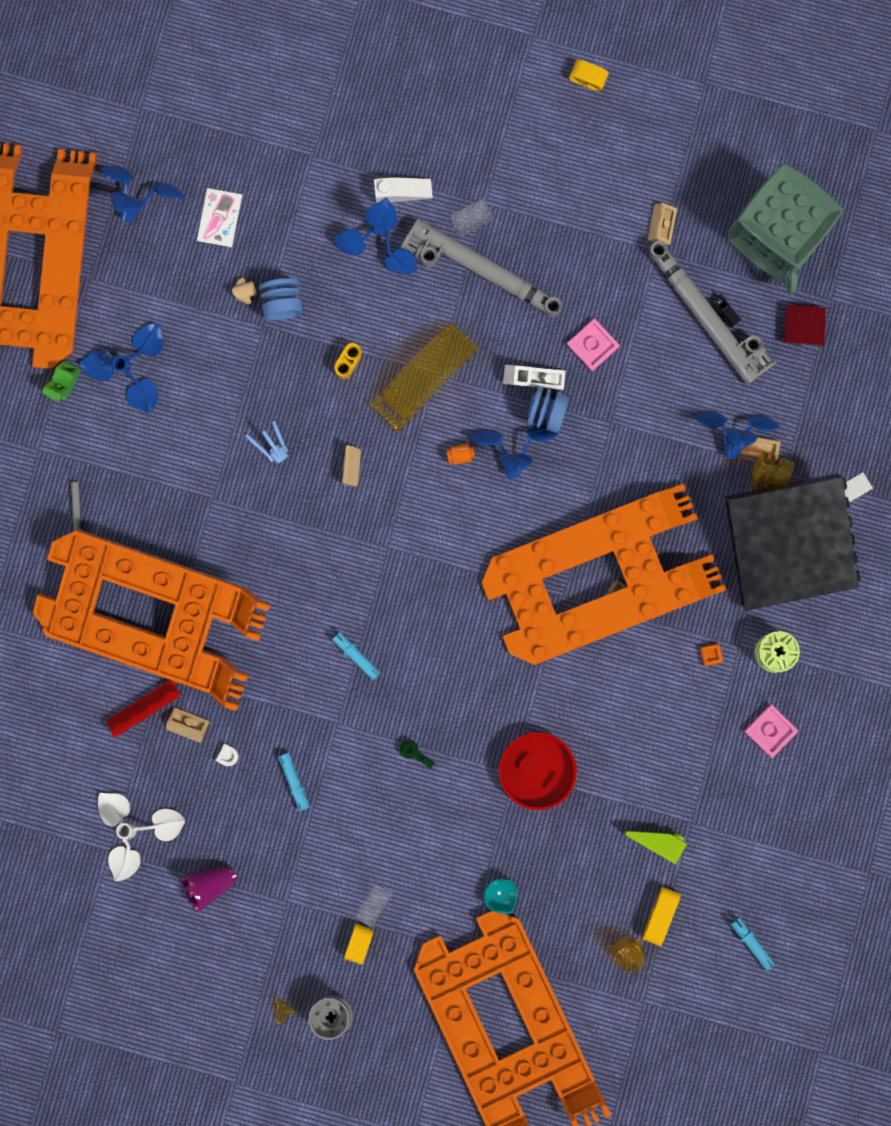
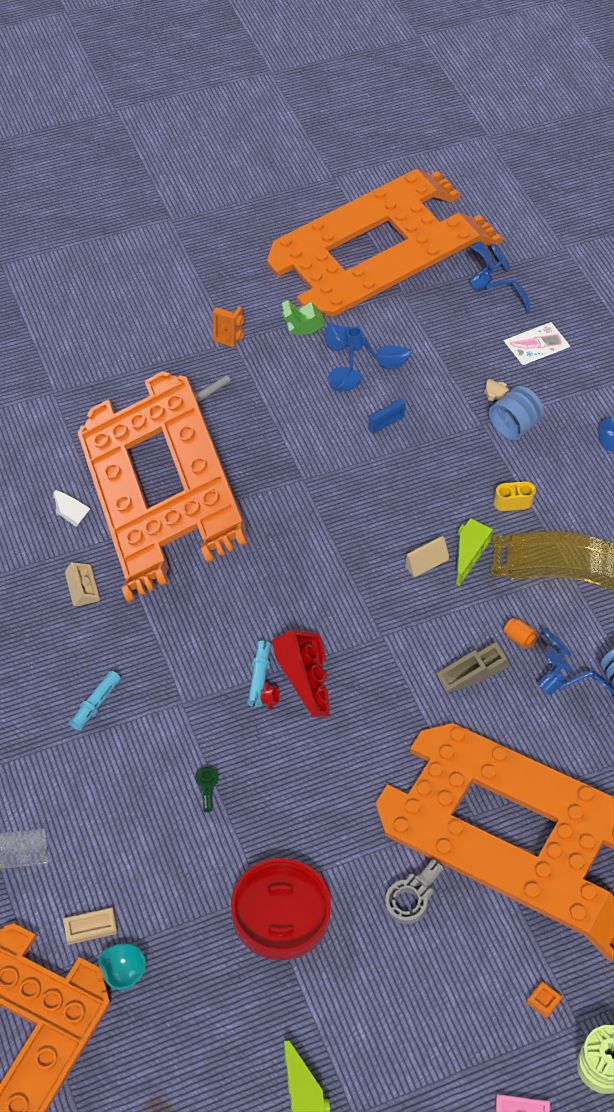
camera: 55 degrees right, 30 degrees down
red fence [106,680,182,737] -> none
white tile [215,743,239,766] -> none
light blue plant [245,421,289,465] -> none
none -> white slope [53,490,90,527]
none -> tan tile [63,908,117,945]
none -> orange bracket [213,306,244,348]
none -> red plate [260,683,280,710]
none -> red wedge [272,630,330,718]
none -> blue tile [368,399,406,434]
none -> light grey pin [385,859,444,924]
none -> dark tan slope [437,642,510,693]
none -> lime slope [456,518,493,586]

